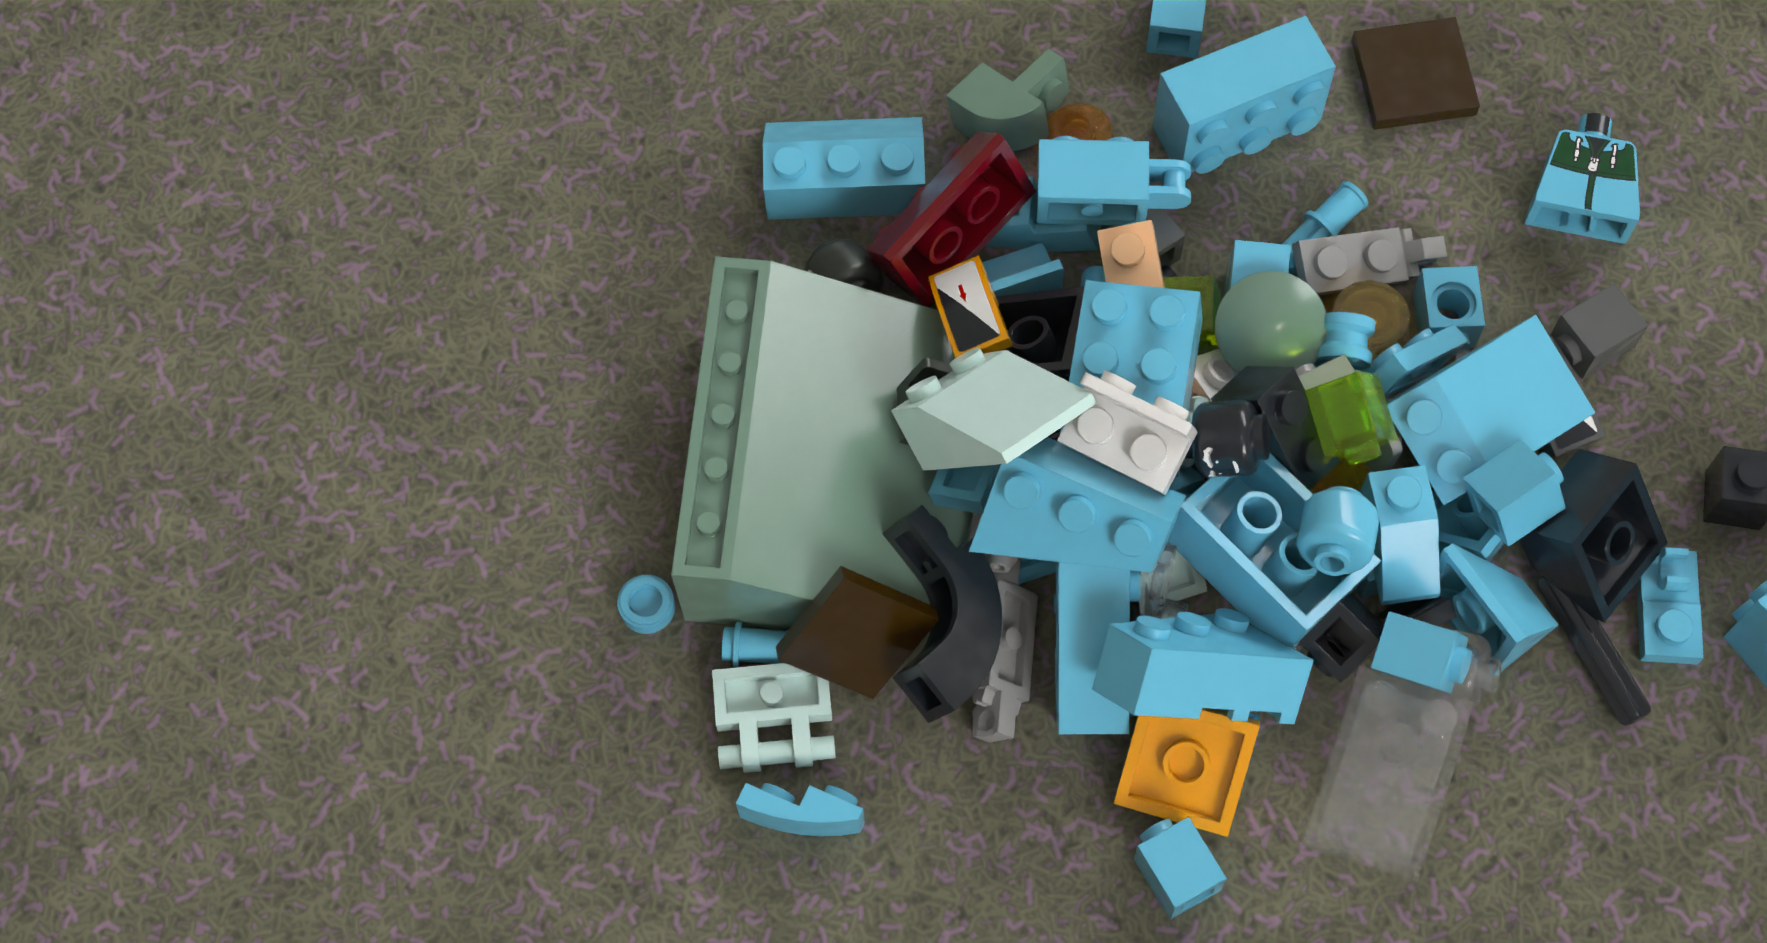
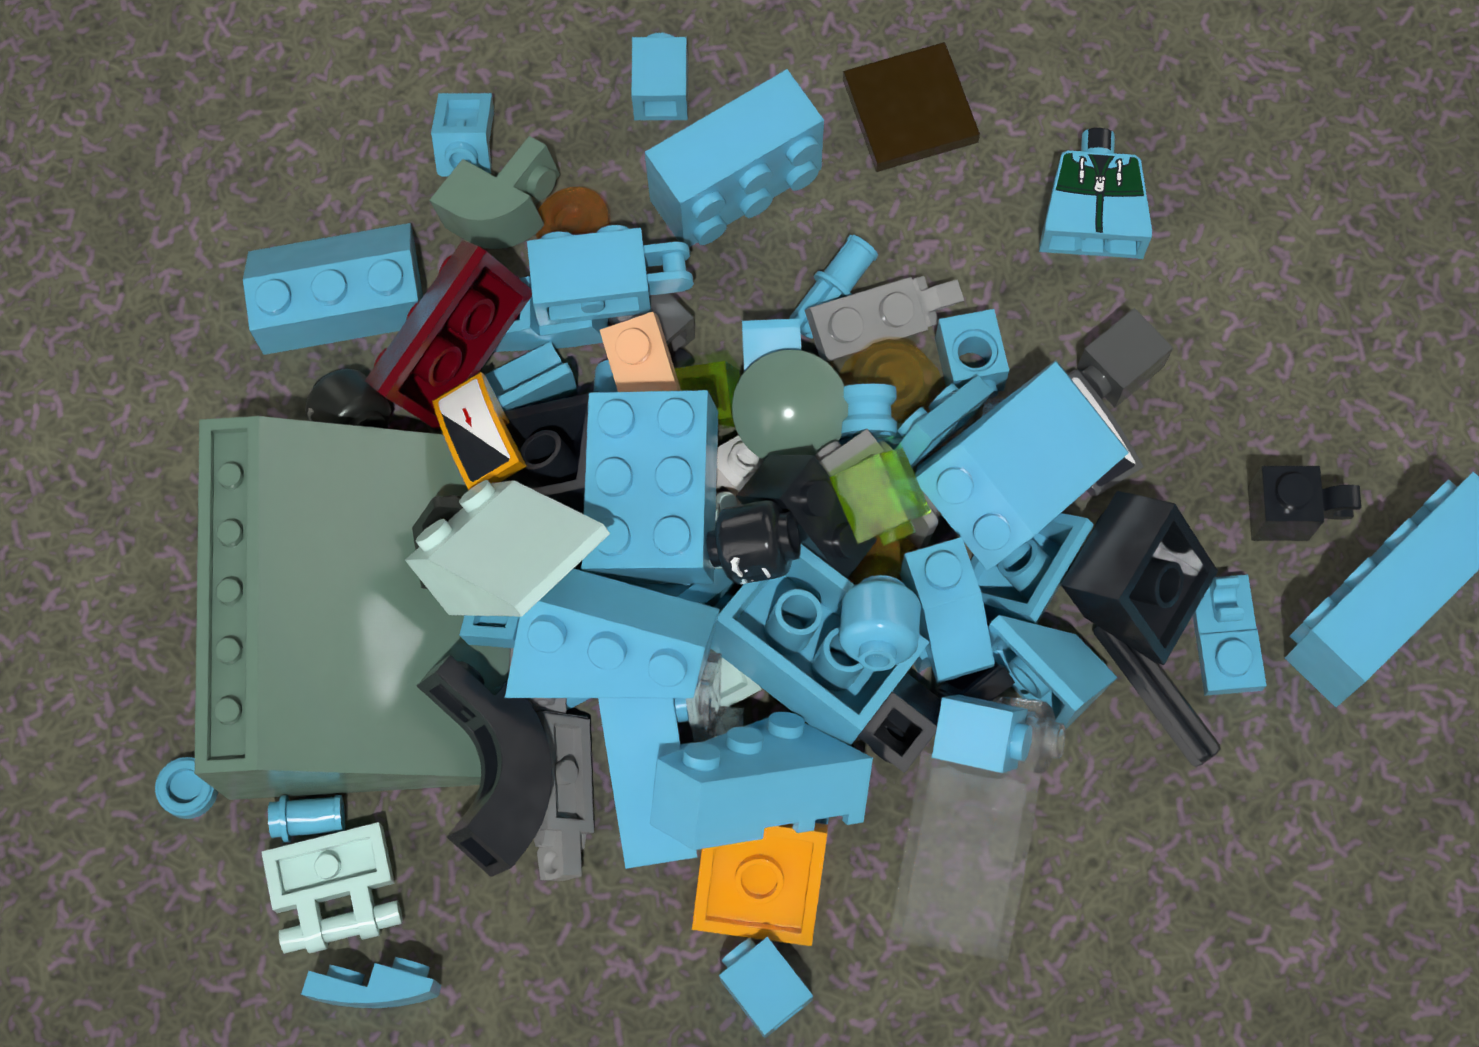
camera: 10 degrees left, 5 degrees up
dark brown tile [776,566,939,699] -> none
white bracket [1057,370,1198,495] -> none
medium azure brick [1463,439,1566,547] -> none
none -> medium azure bracket [431,93,494,177]

